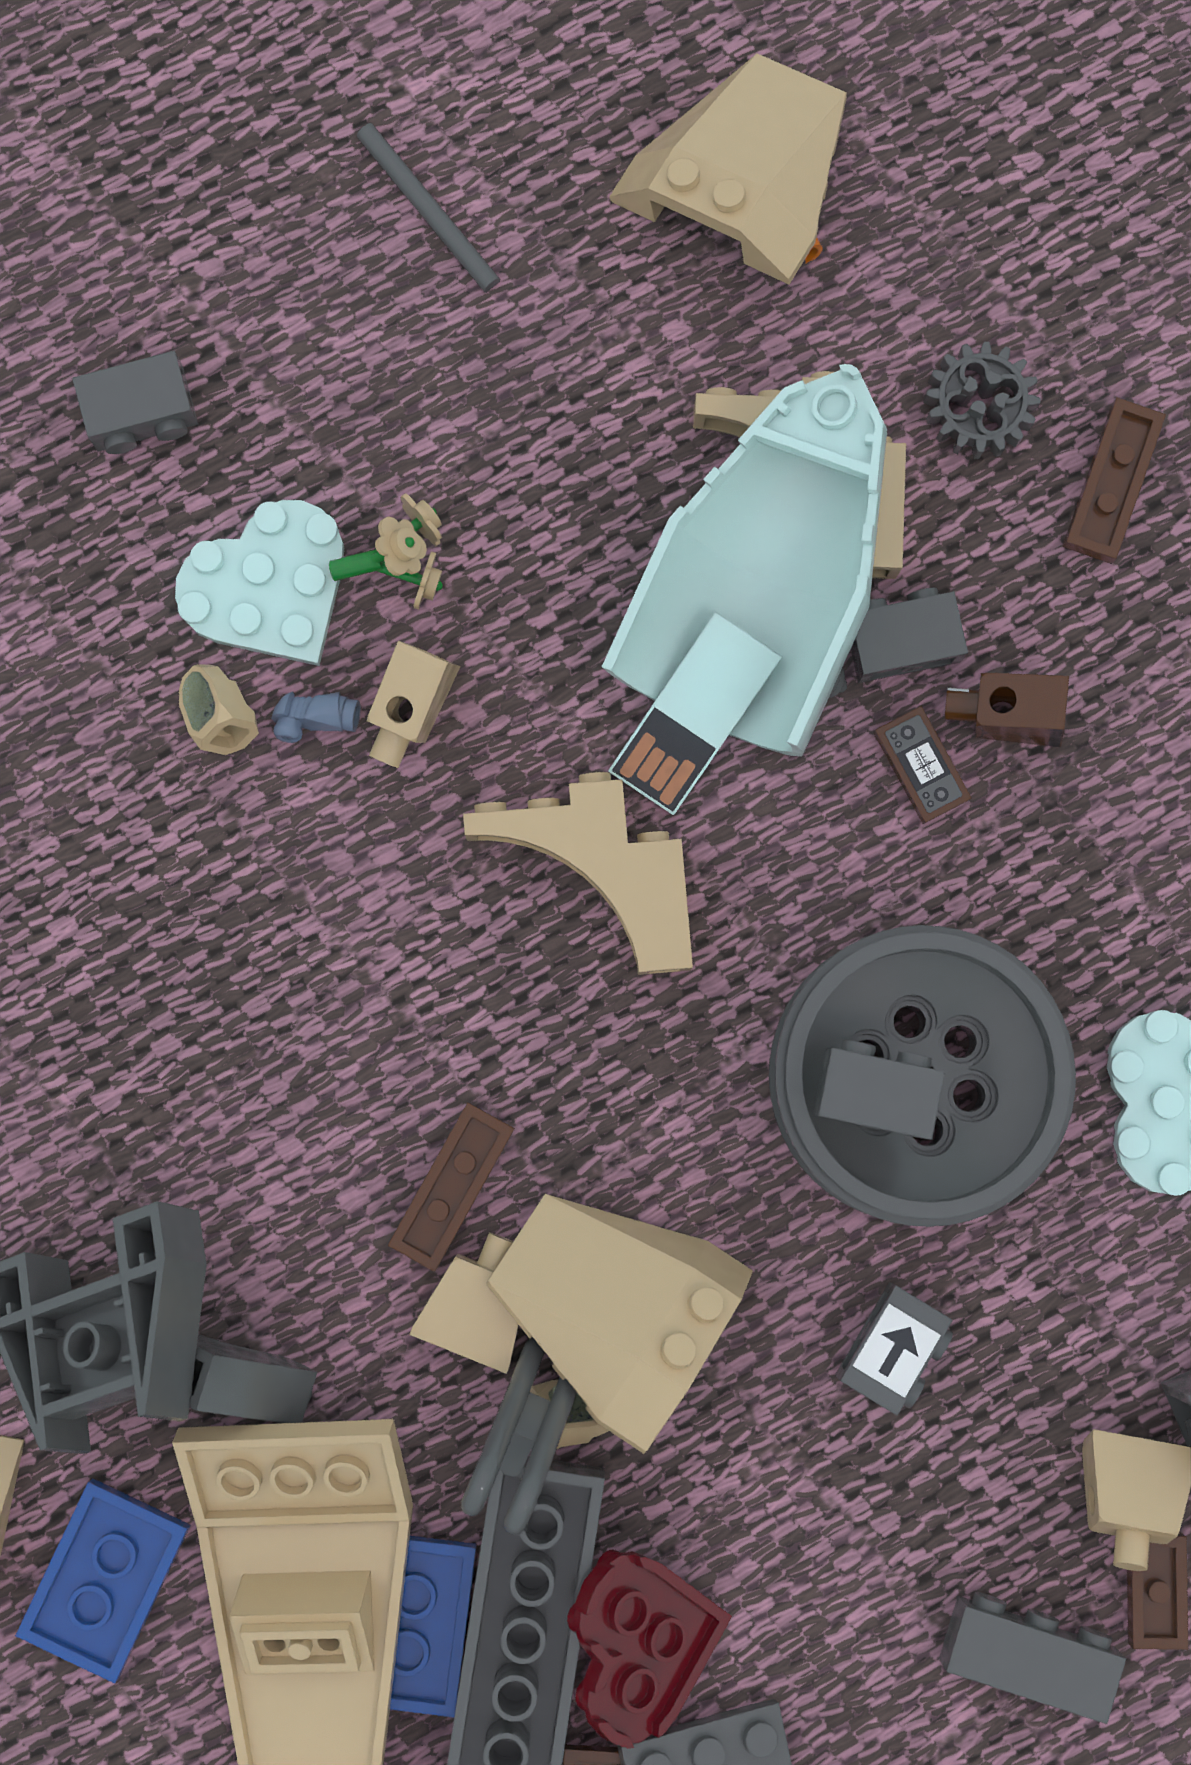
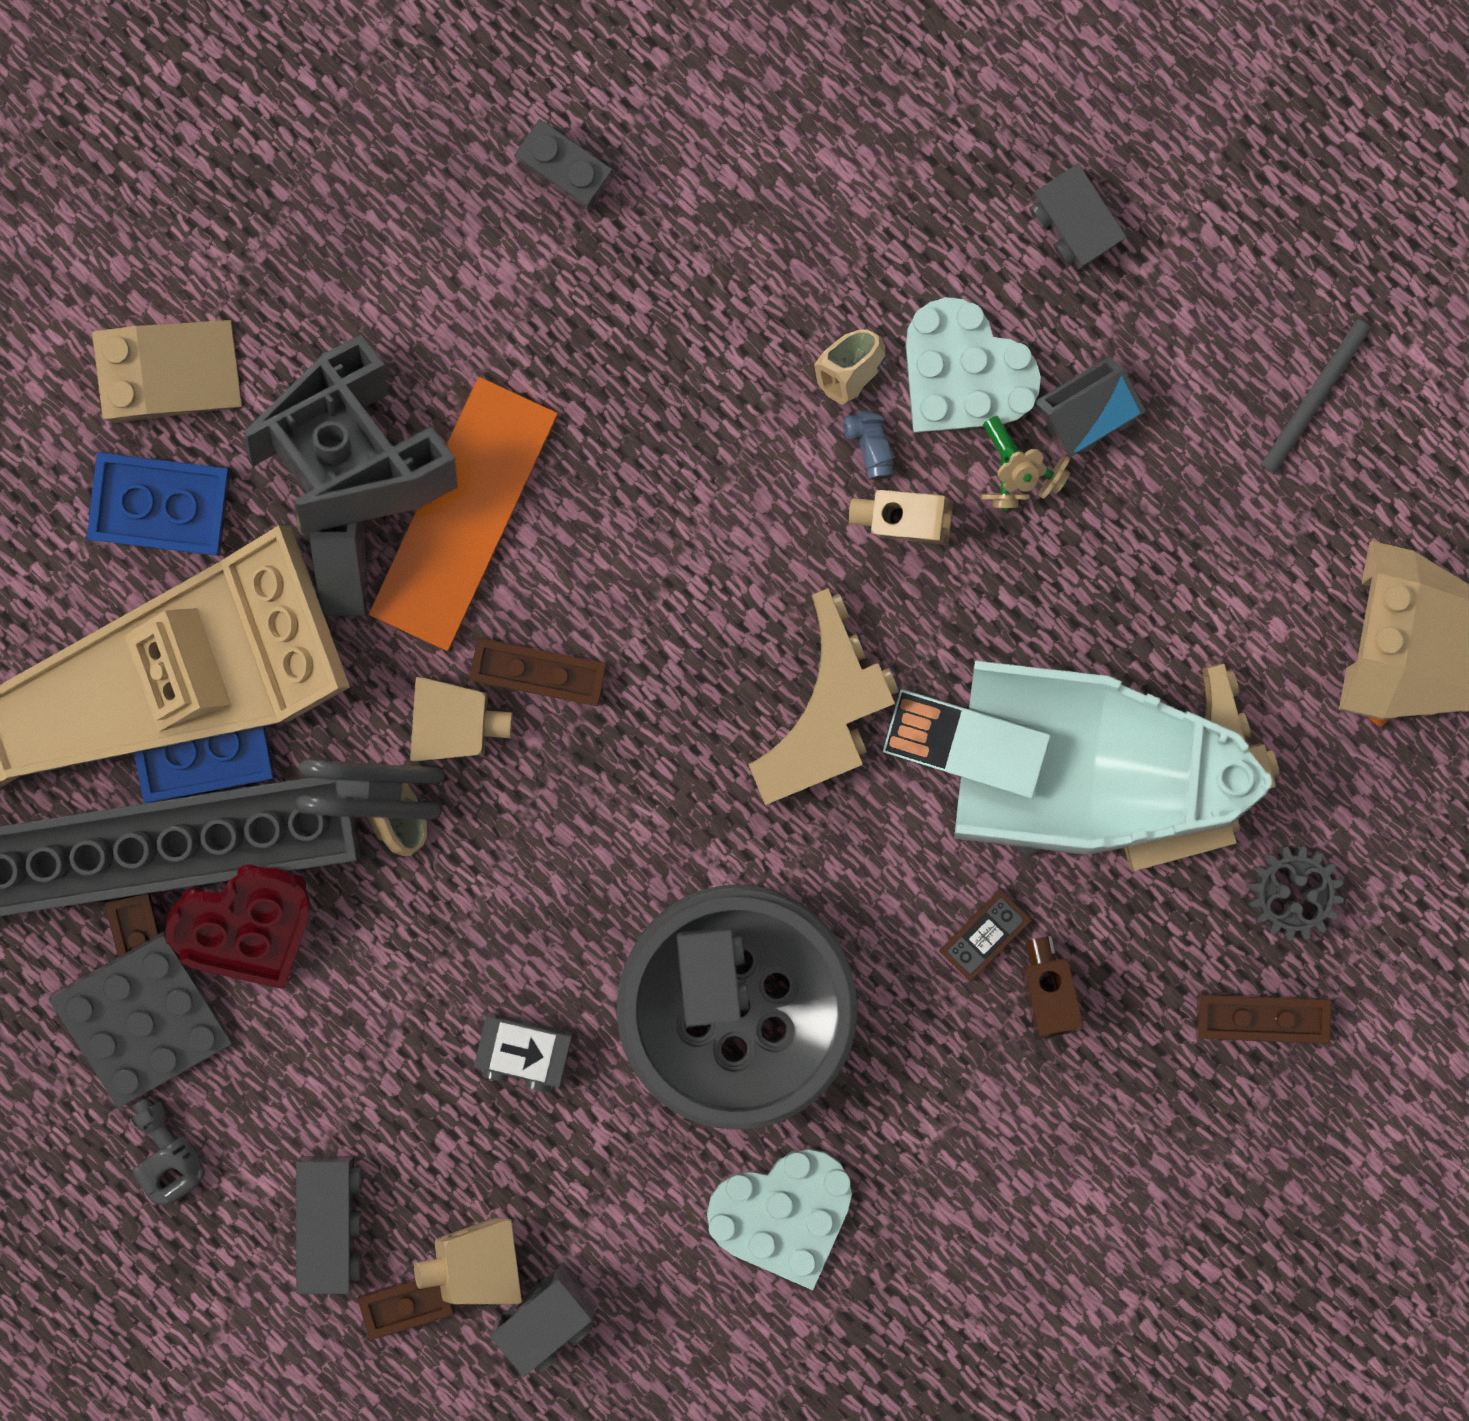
camera: 75 degrees right, 5 degrees up
tan wedge [486,1194,753,1454] -> none
dark grey brick [851,588,968,683] -> none
none -> orange tile [368,376,558,652]
none -> dark grey brick [1035,356,1146,457]

